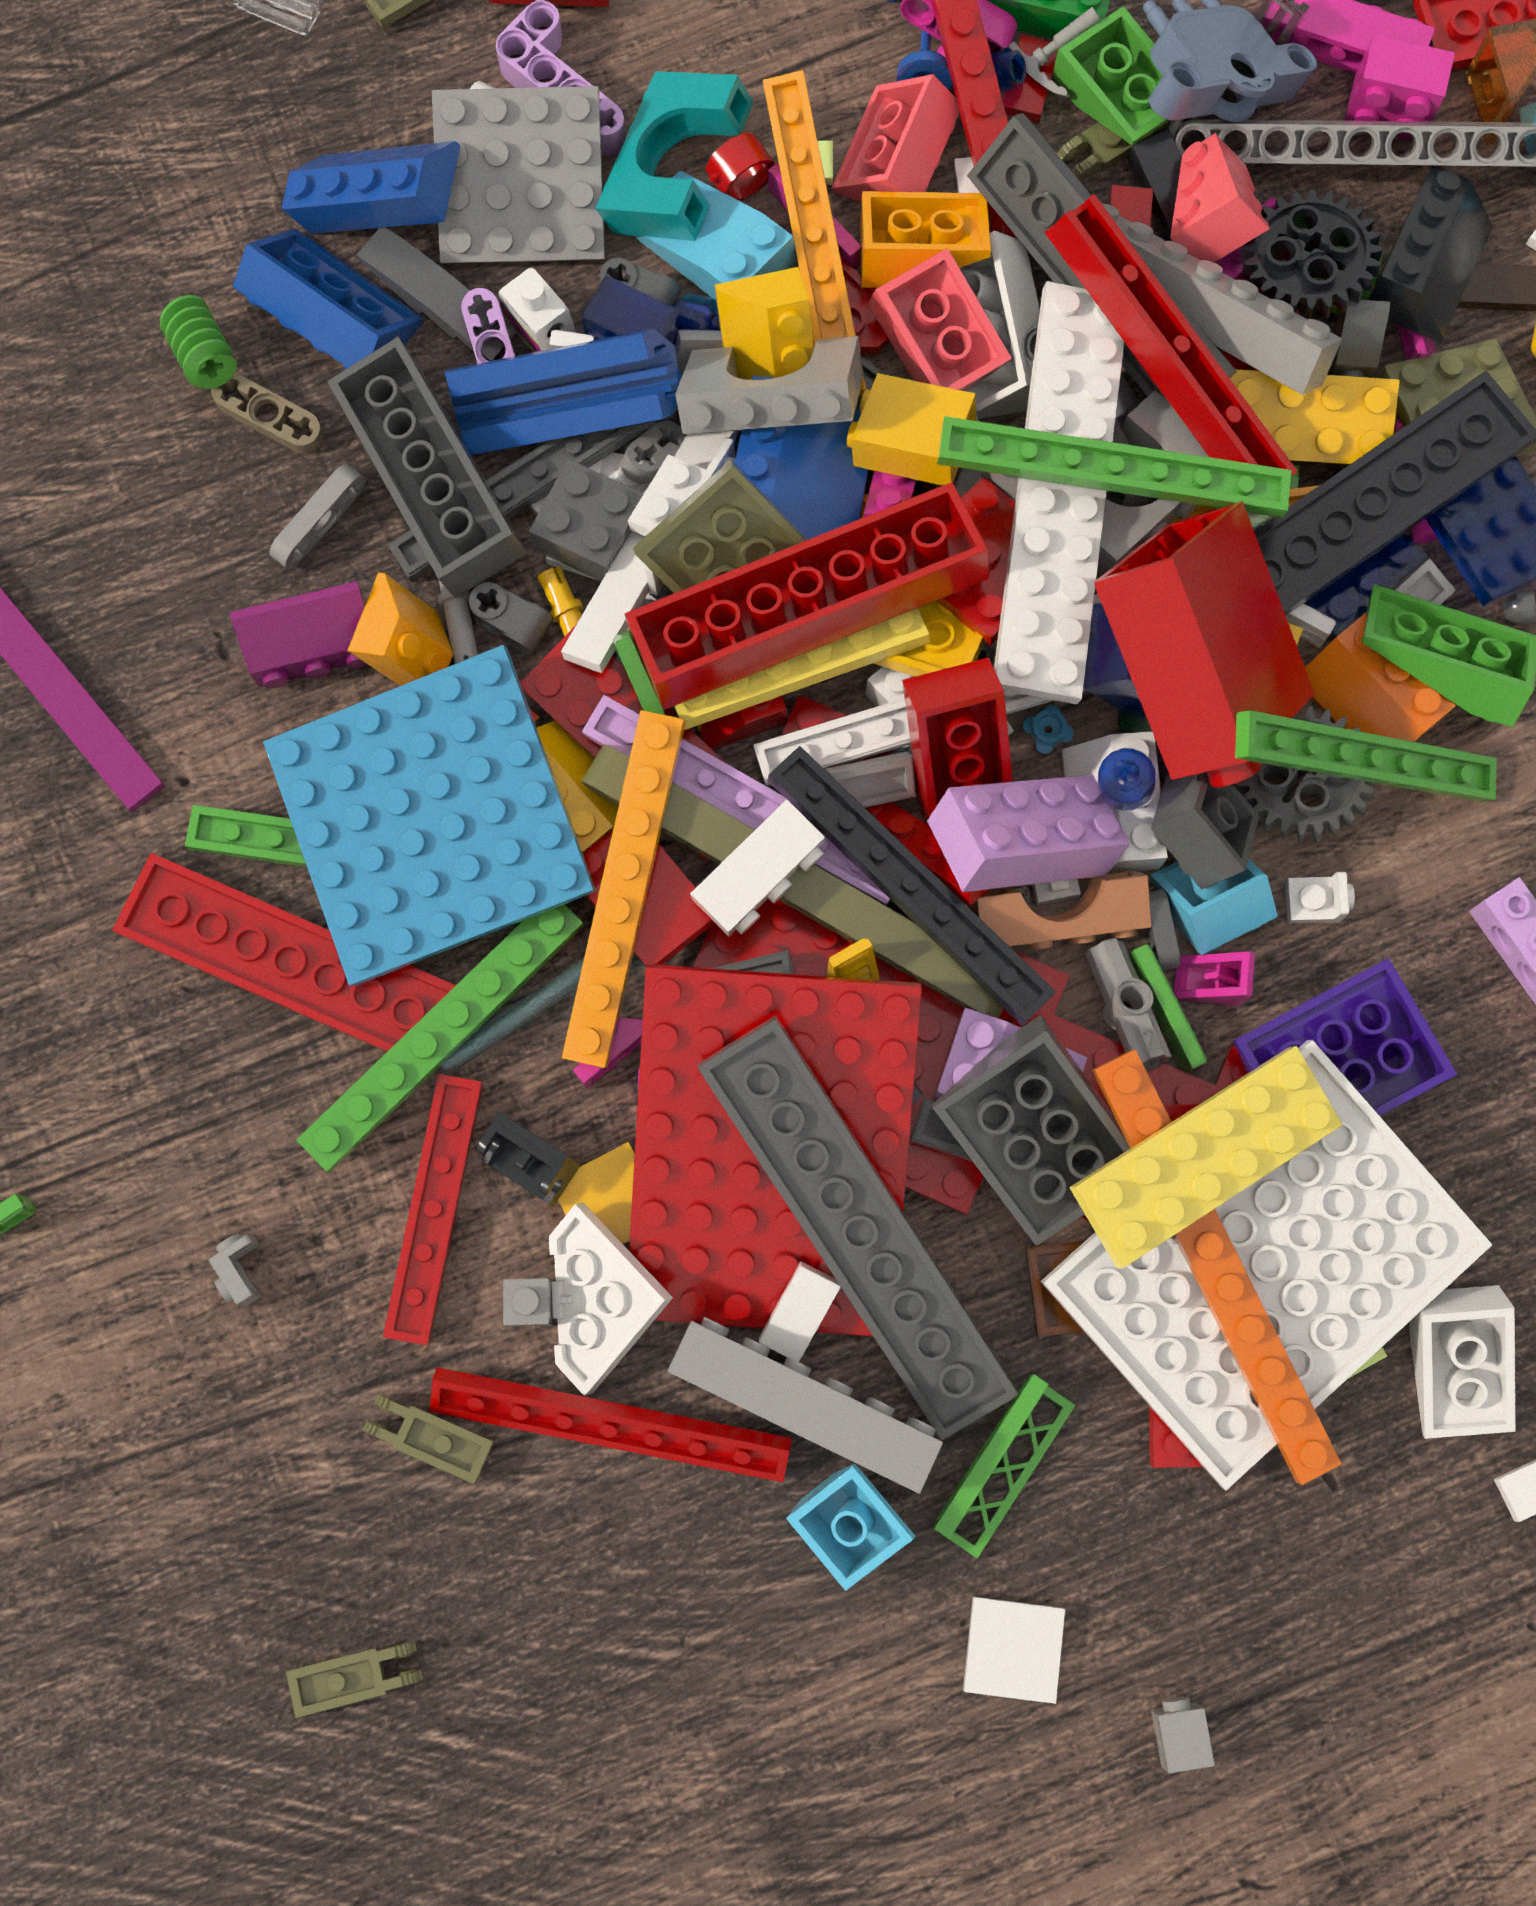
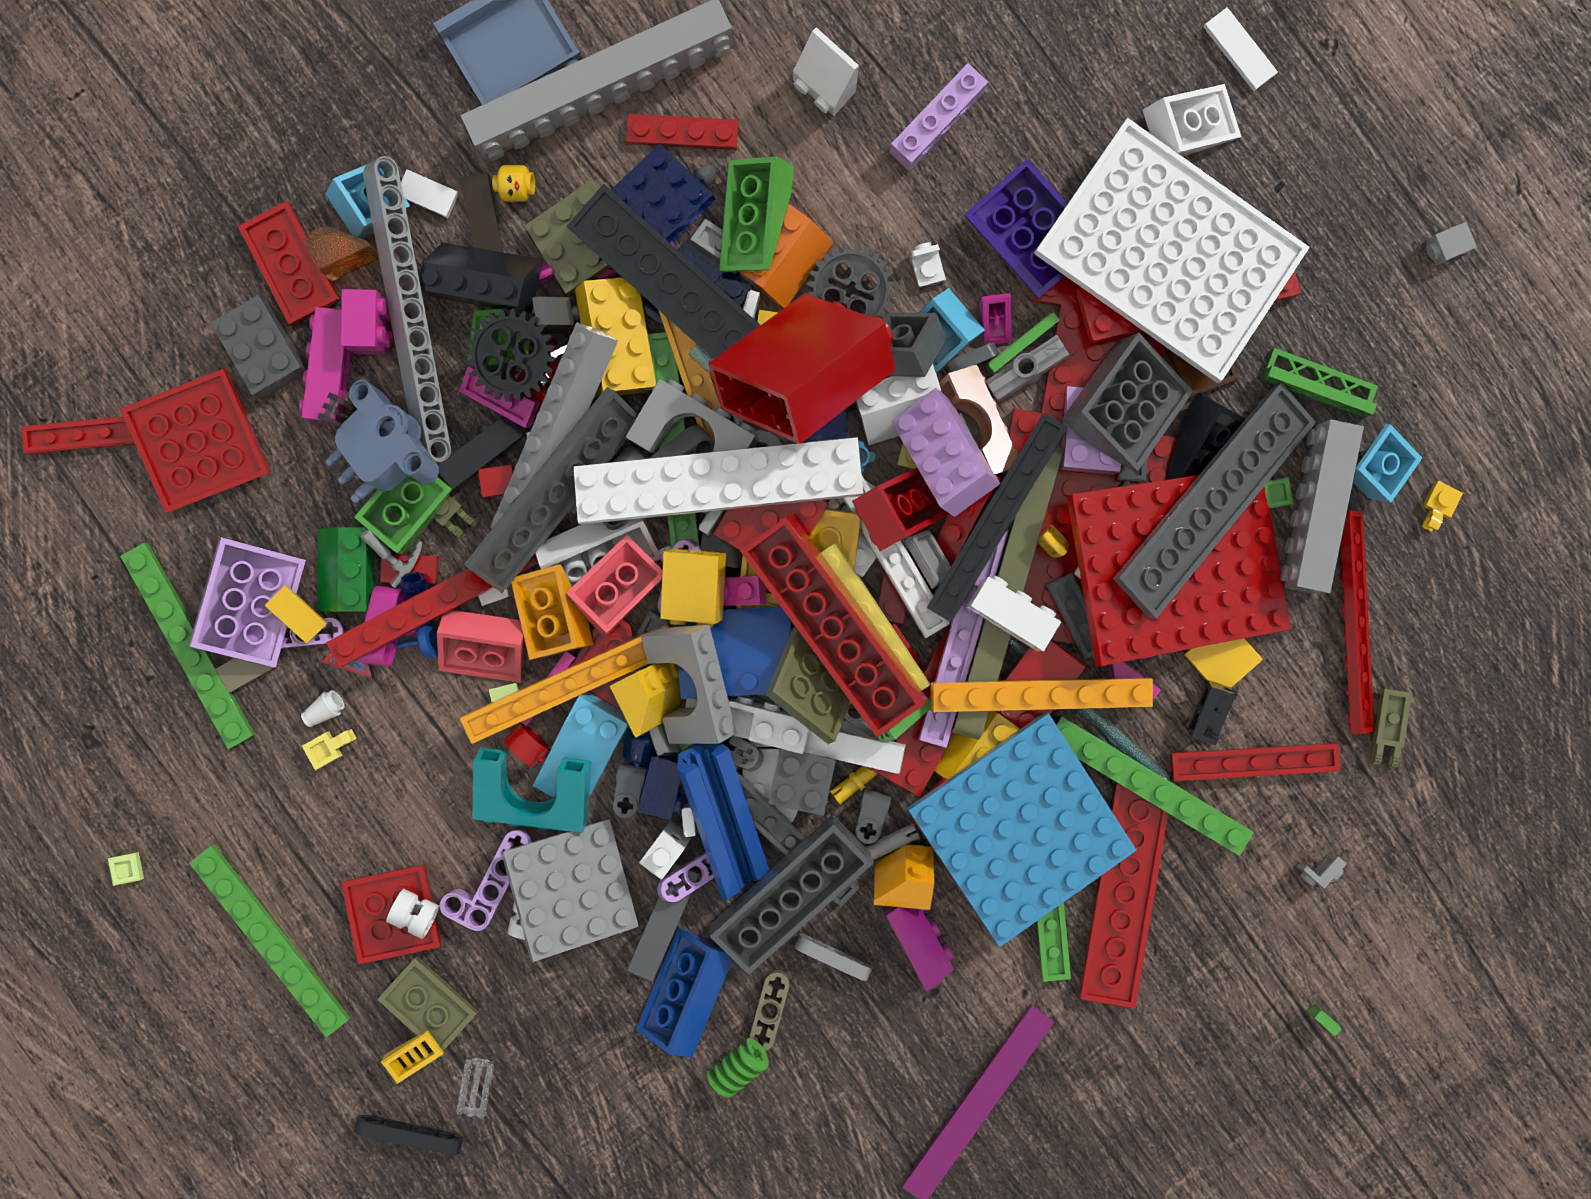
camera: 105 degrees left, 10 degrees up
blue slope [281,141,460,234] -> none
olive hinge [286,1641,423,1718] -> none
light grey brick [503,1278,554,1327] -> none
white plate [549,1203,673,1396] -> none
white tile [758,1261,841,1362] -> none
bright green plate [937,416,1292,518] -> none
white tile [963,1596,1065,1704] -> none
red tile [1044,194,1298,477] -> none
light yellow plate [1069,1046,1343,1268] -> none
orange plate [1091,1049,1342,1485] -> none
clear blue head [1098,748,1156,810] -> none
coral wedge [1170,133,1270,262] -> none
bright green plate [1235,710,1497,802] -> none
none -> black wedge [1166,392,1246,480]
none -> bright green tile [1264,477,1294,509]
none -> yellow plate [1421,480,1463,532]

